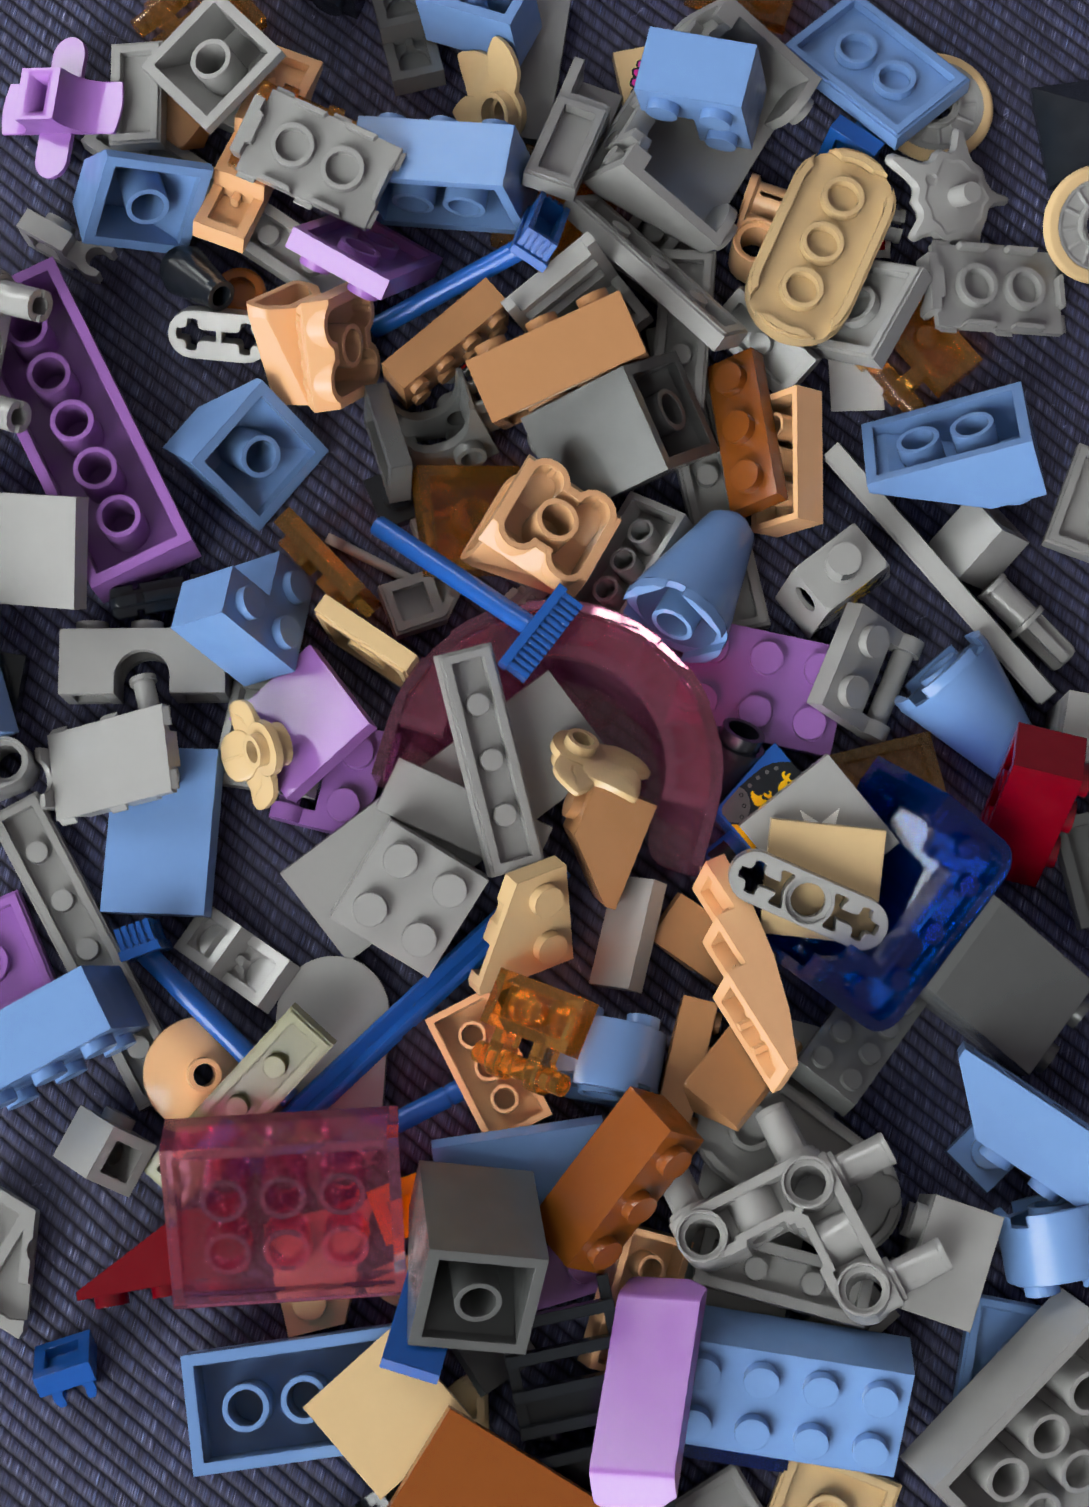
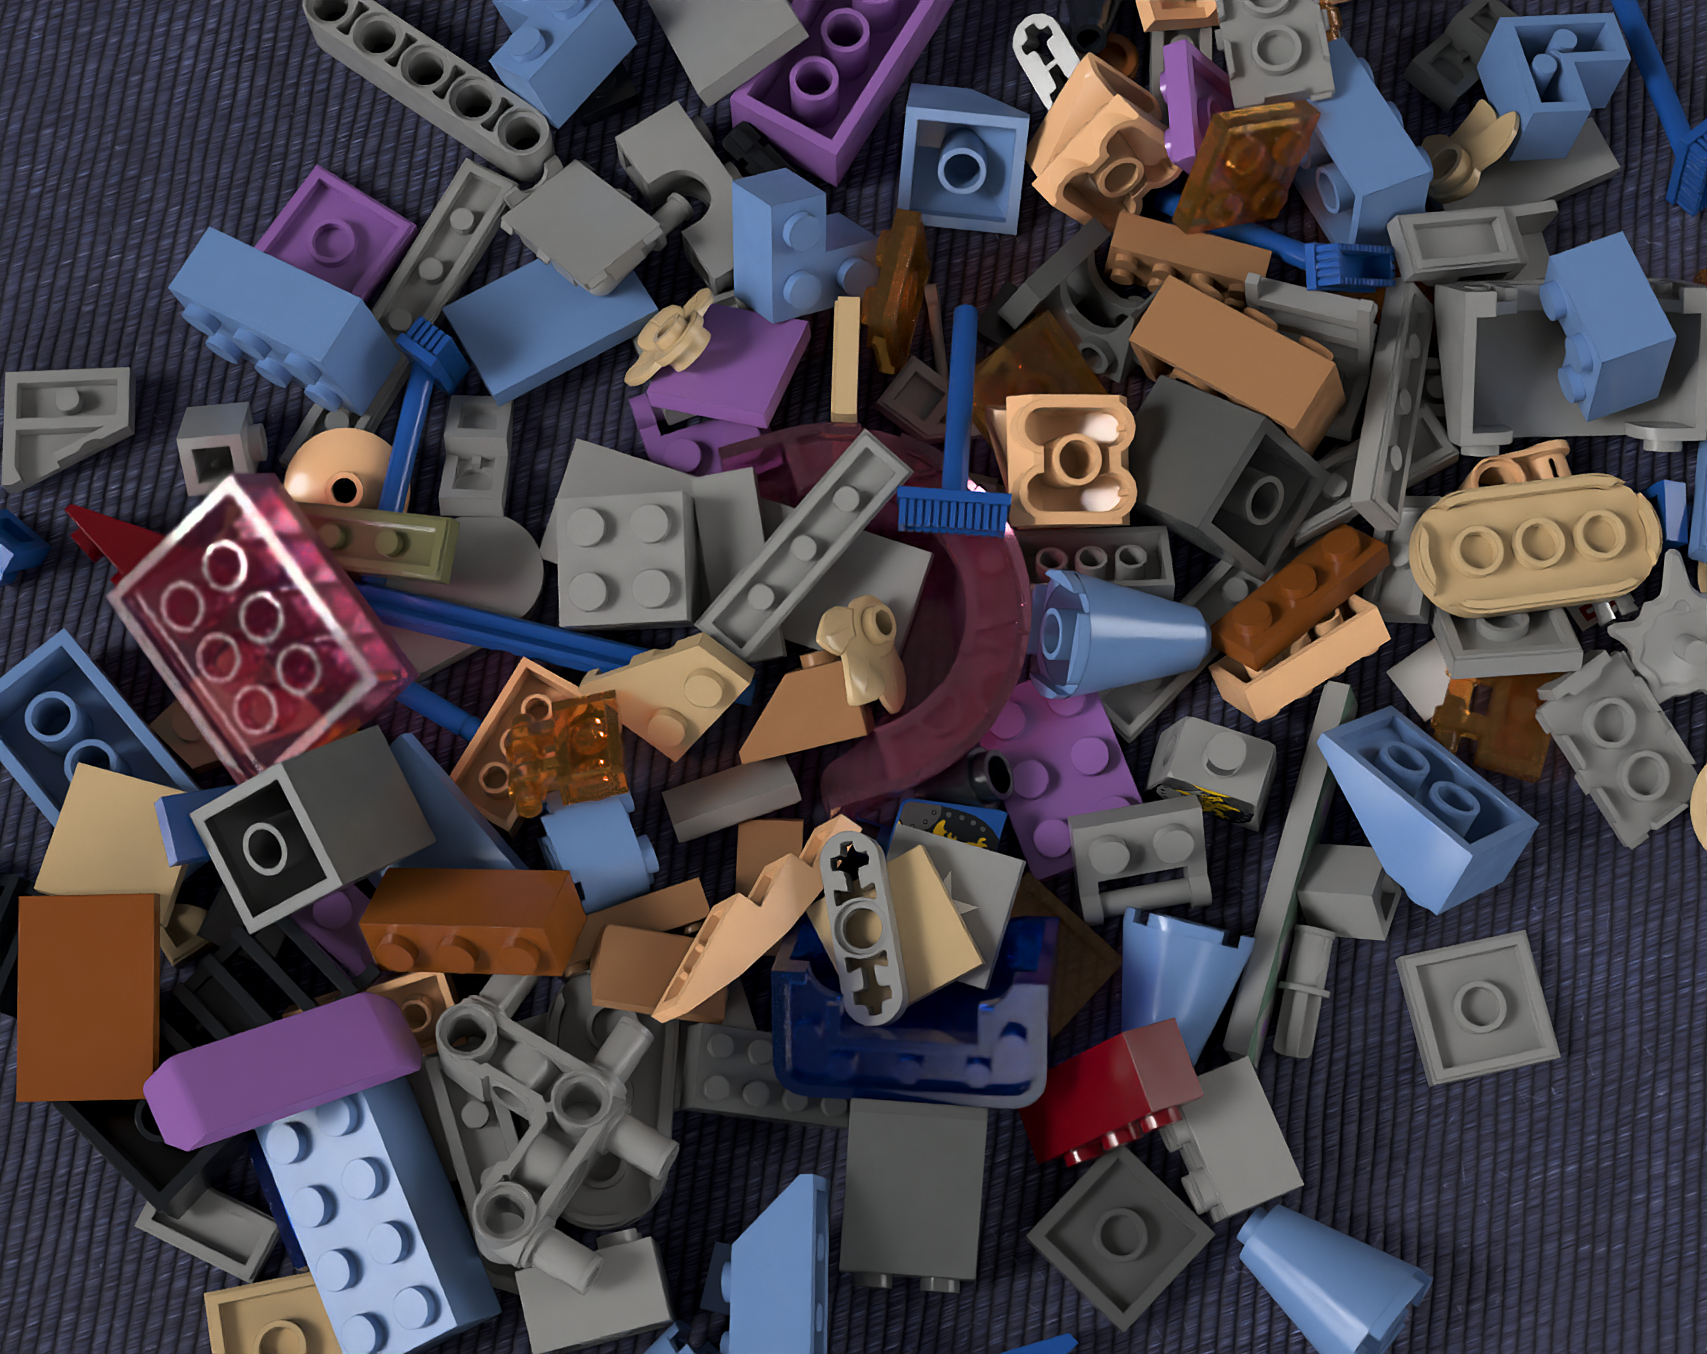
camera: 55 degrees right, 5 degrees down
none -> clear orange plate [1172,99,1321,235]

